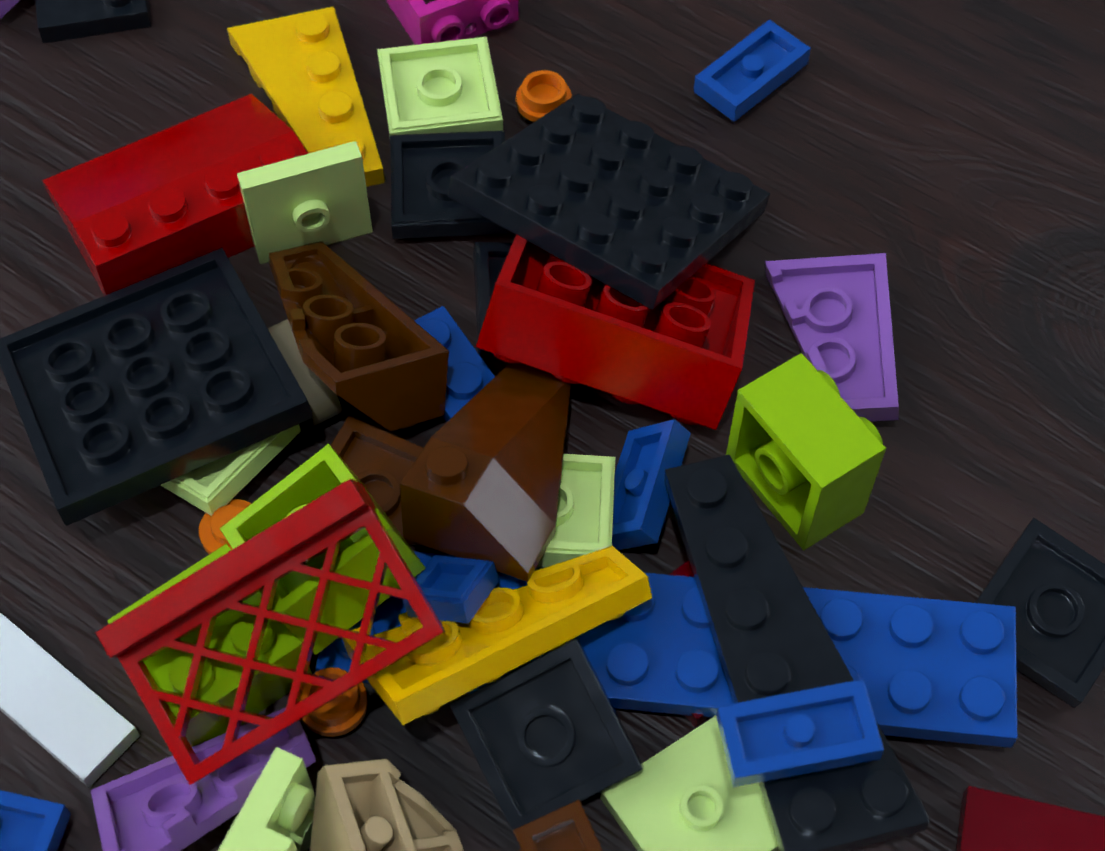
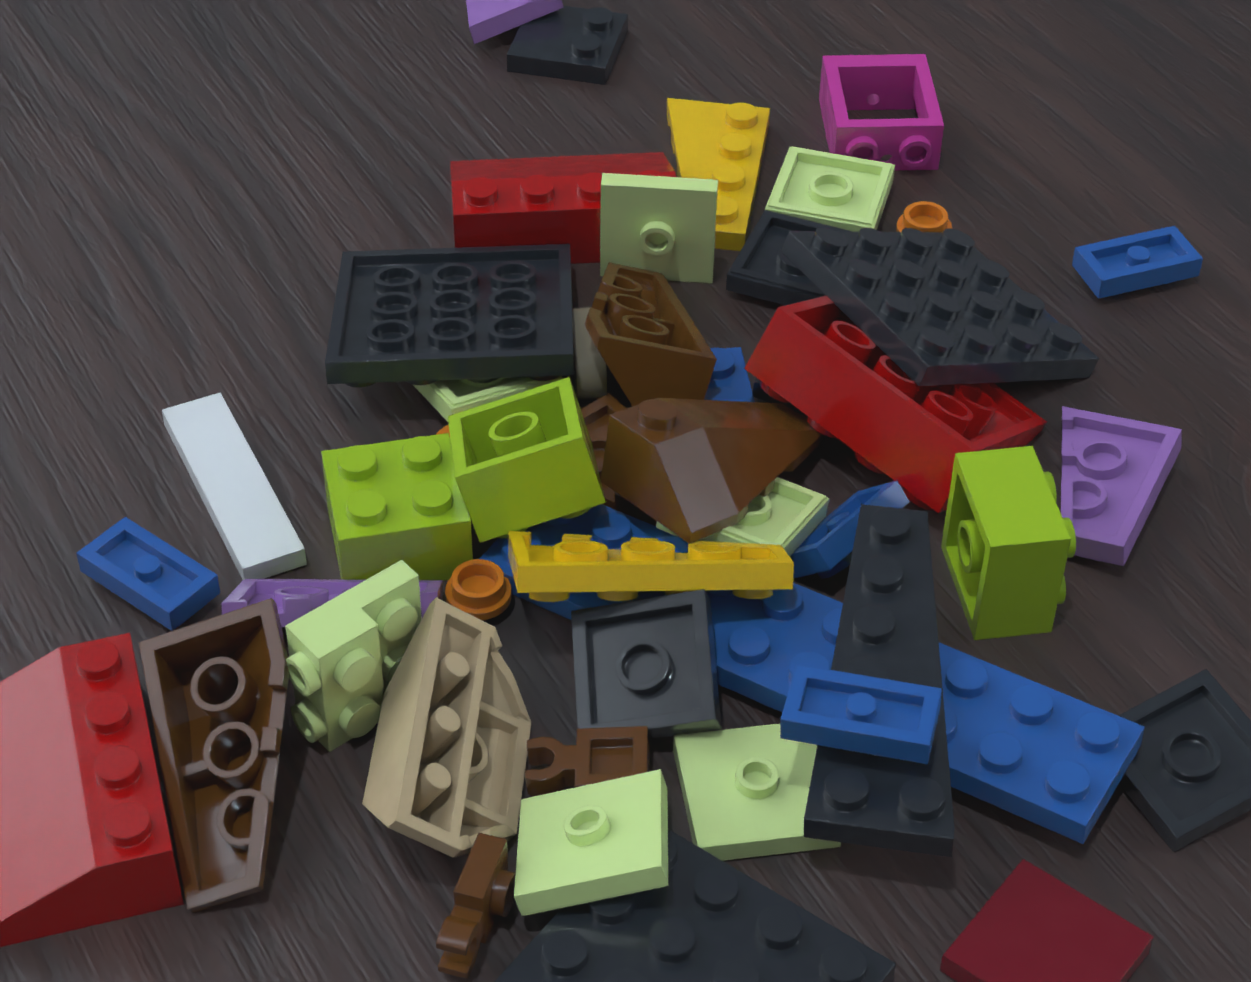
camera: 25 degrees right, 15 degrees down
red fence [95,479,446,785] -> none
blue tile [402,555,499,624] -> none

